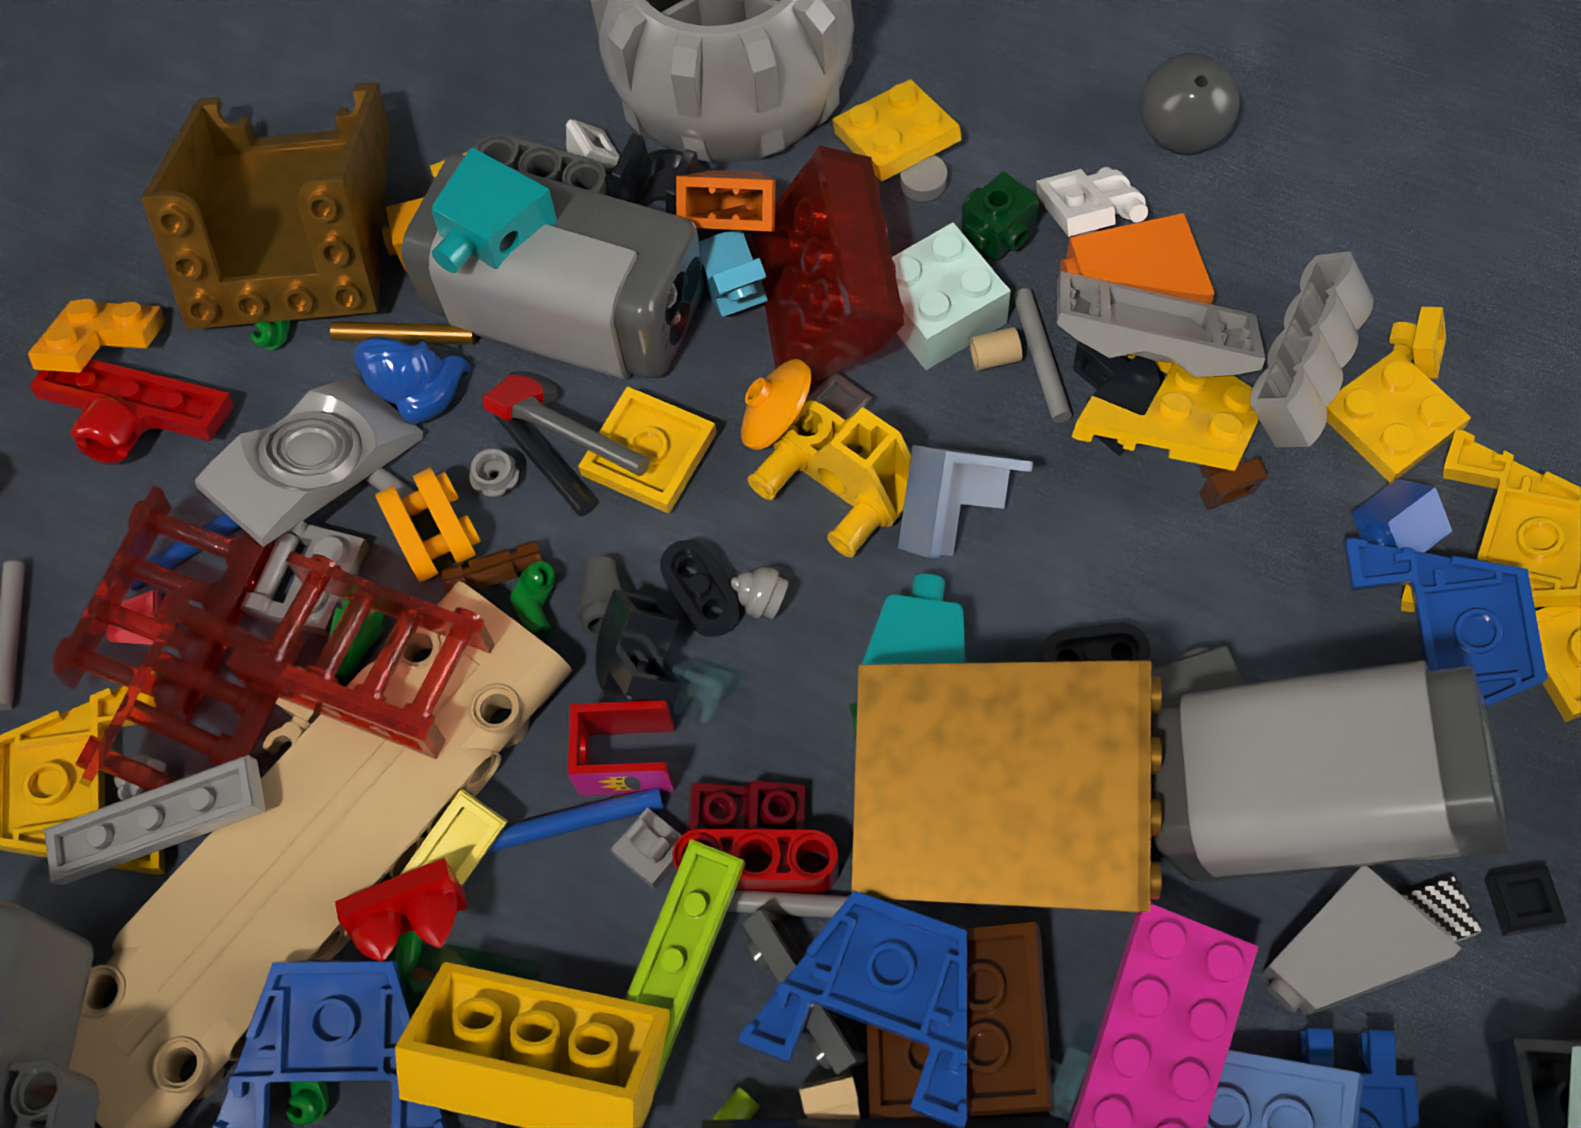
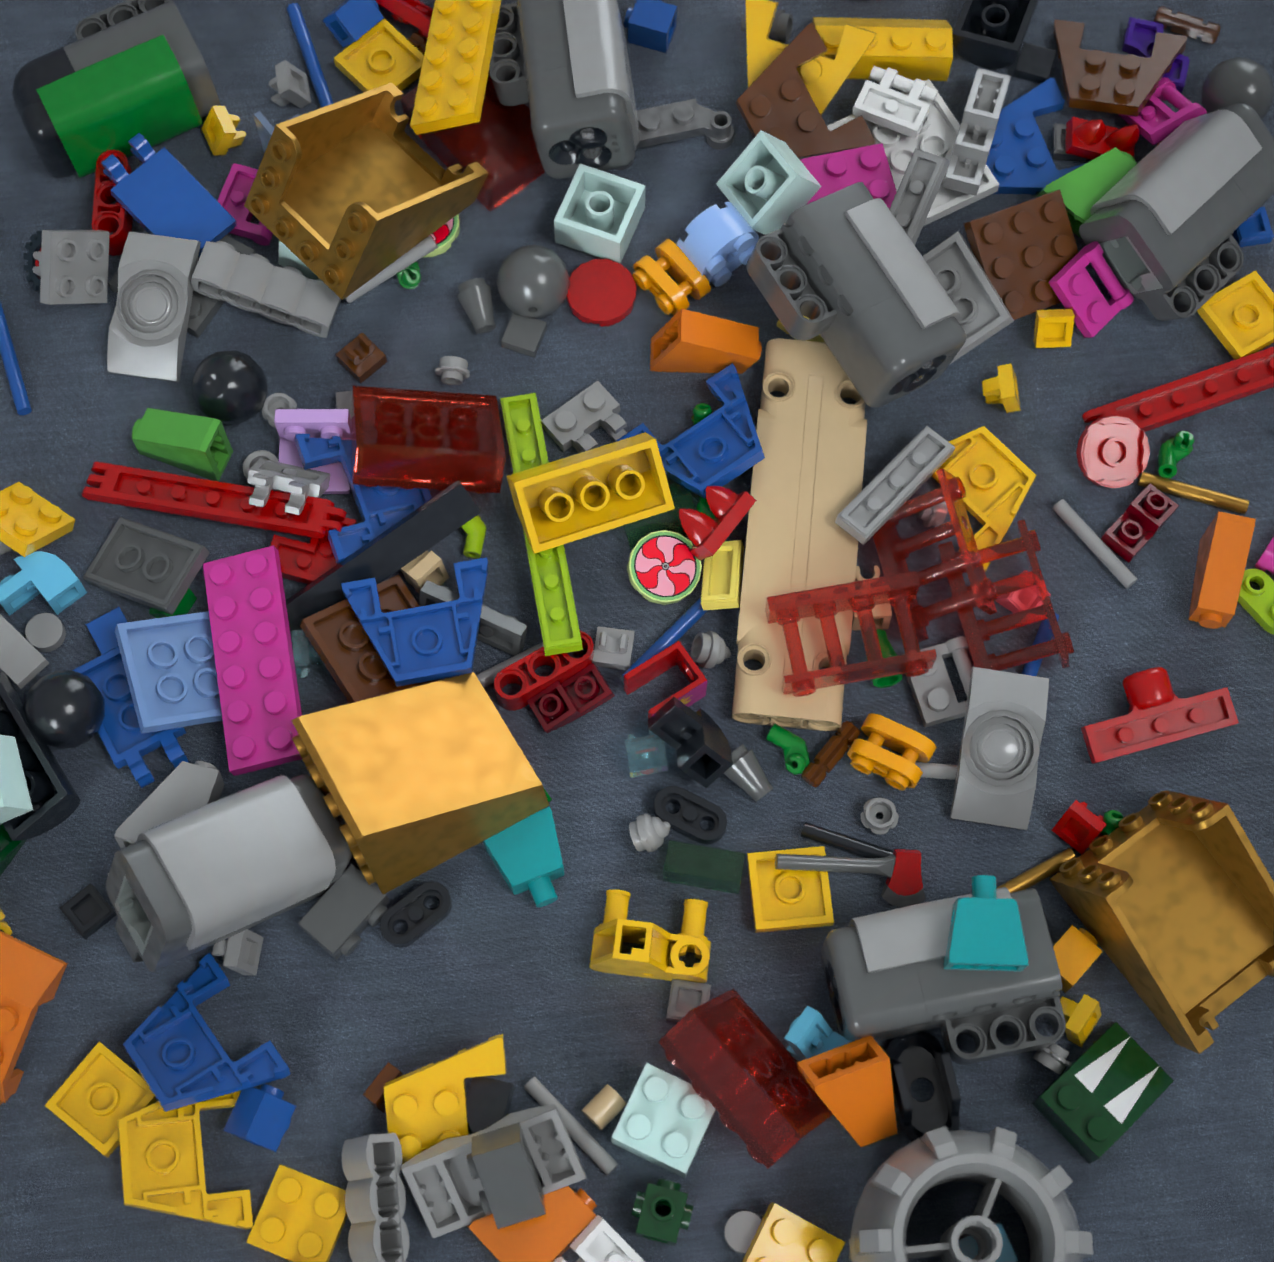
camera: 140 degrees right, 5 degrees up
light orange plate [28,299,166,373] -> none
blue hair [354,336,471,424] -> none
white slope [566,119,620,172] -> none
light orange dish [741,359,811,450] -> none
sand blue panel [898,445,1034,558] -> none
none -> dark grey brick [466,1122,546,1229]
none -> tile [627,530,702,605]
none -> clear green panel [662,840,745,894]
none -> light grey plate [691,631,731,669]
none -> dark green slope [1032,1022,1174,1164]
none -> red tile [1052,800,1107,855]

